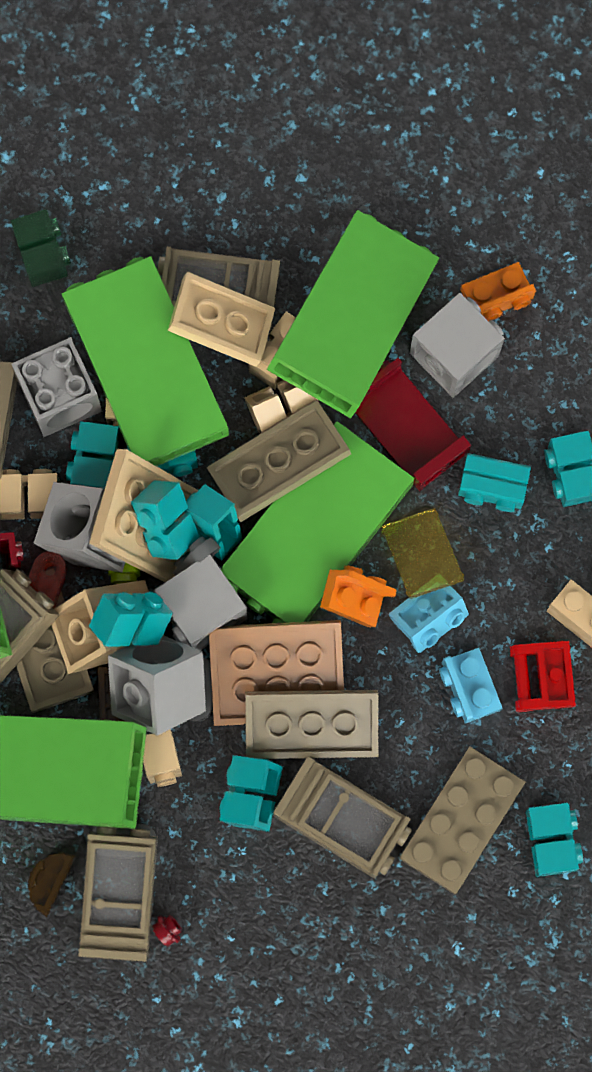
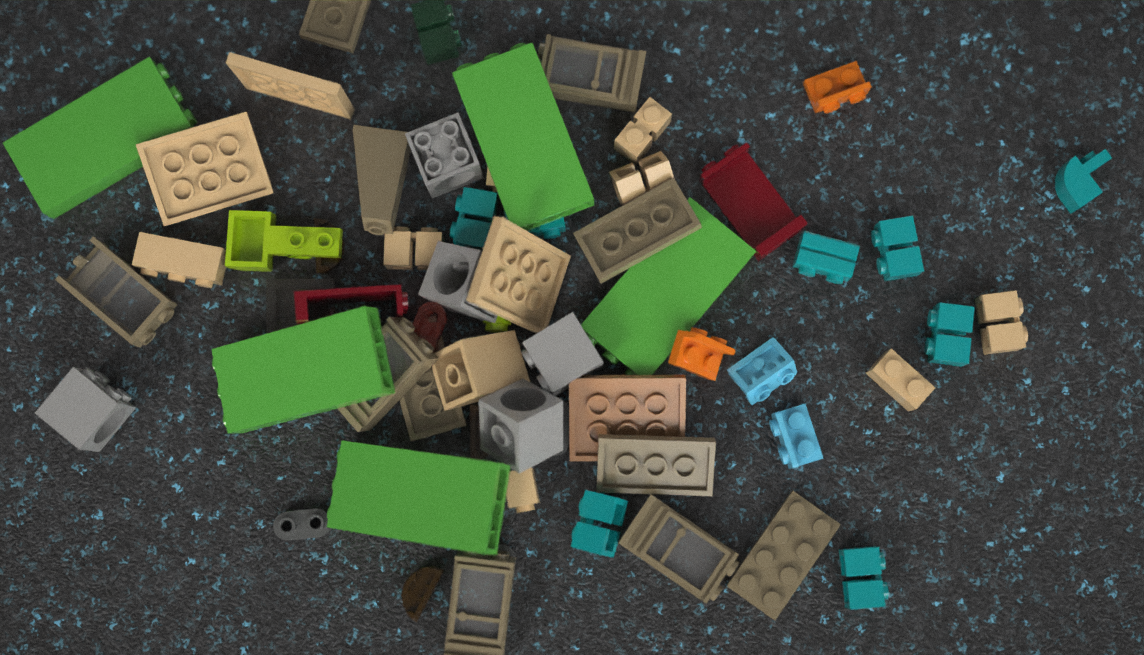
camera: 10 degrees right, 5 degrees up
teal piece [89,592,173,647] -> none
teal piece [131,480,200,560] -> none
dark red plate [152,915,182,947] -> none
tan plate [168,272,275,367] -> none
dark grey plate [173,536,221,576] -> none
teal piece [184,484,243,561] -> none
bright green brick [266,210,439,418] -> none
clear yellow piece [381,508,464,599] -> none
light grey brick [410,293,505,398] -> none
red plate [510,641,576,712] -> none

